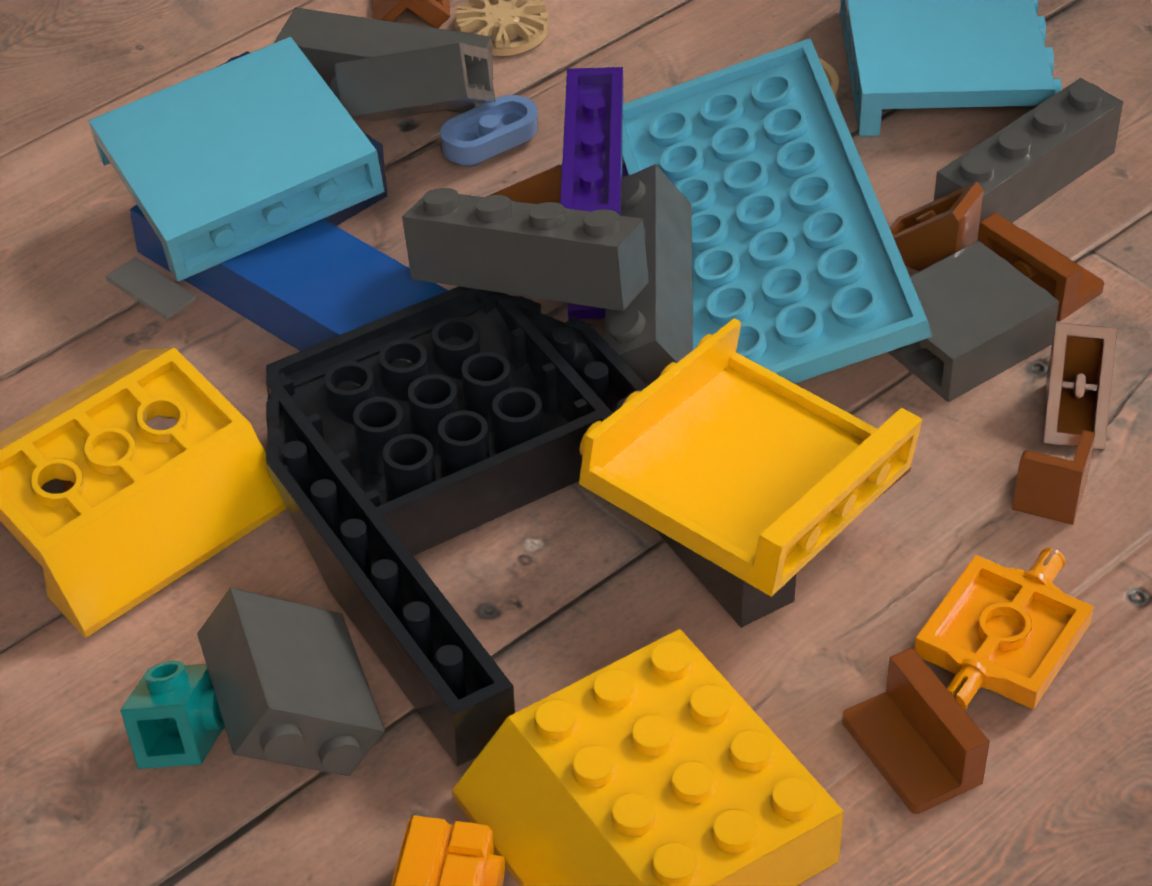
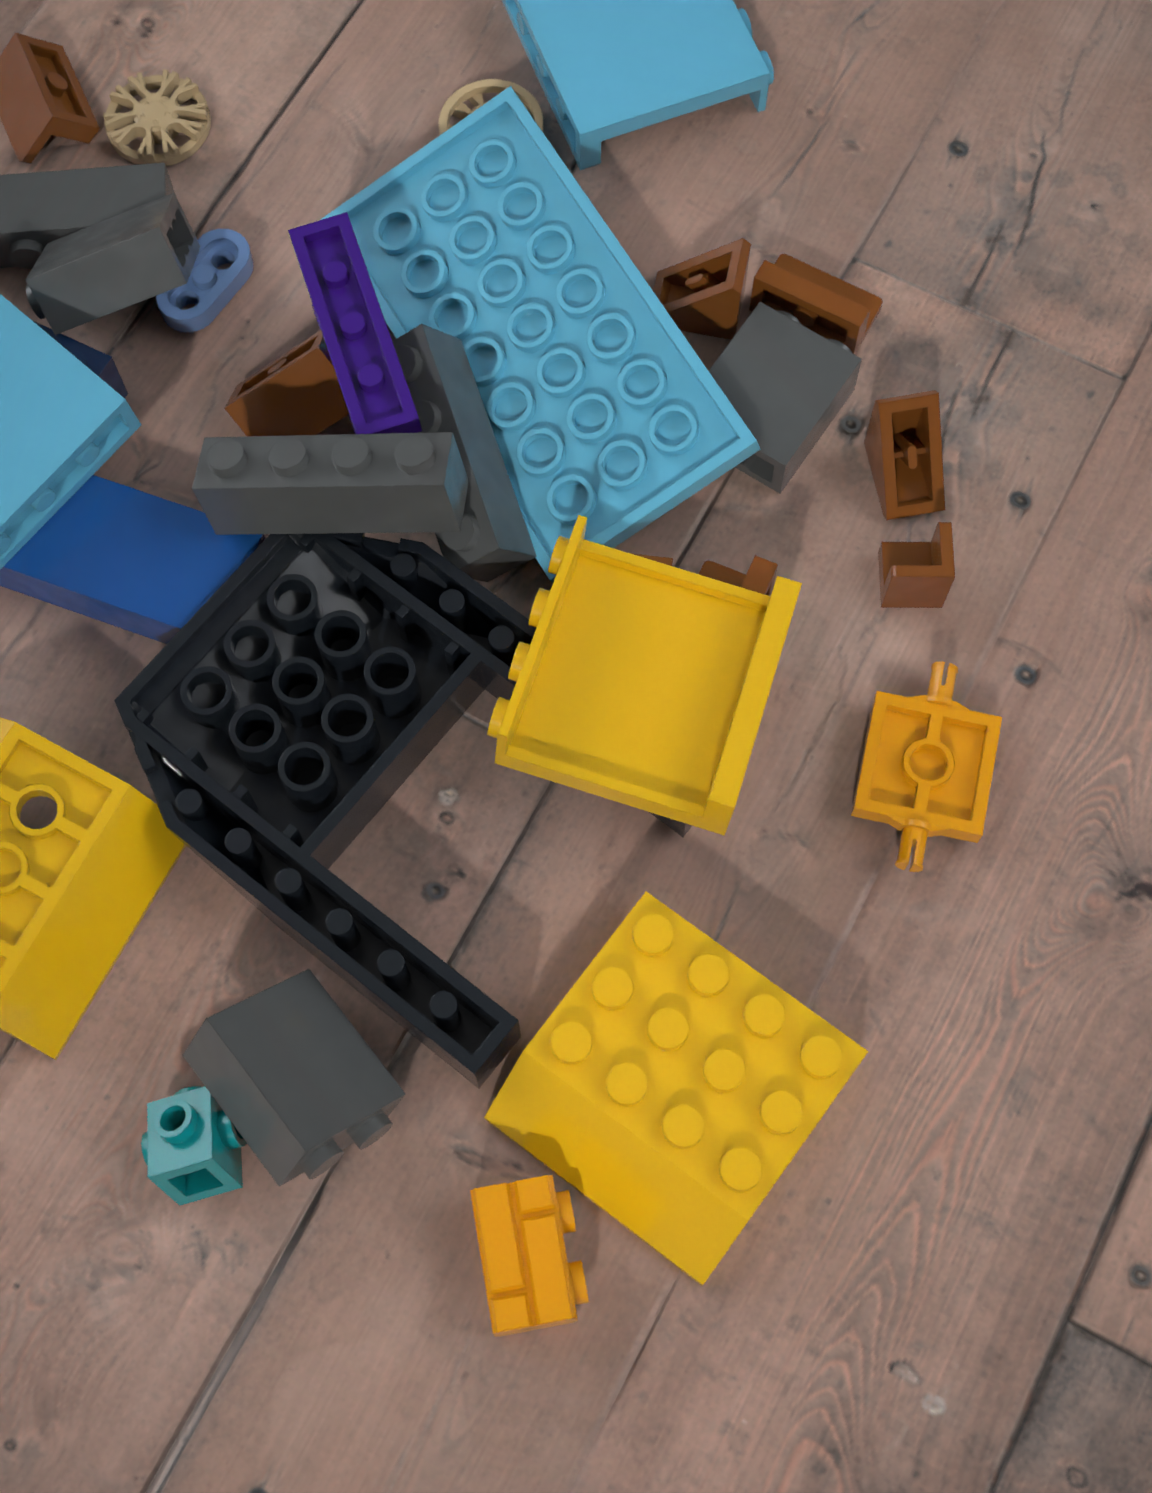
camera: 20 degrees left, 25 degrees up
dark orange panel [842,647,990,814] -> none
dark grey brick [934,78,1123,241] -> none

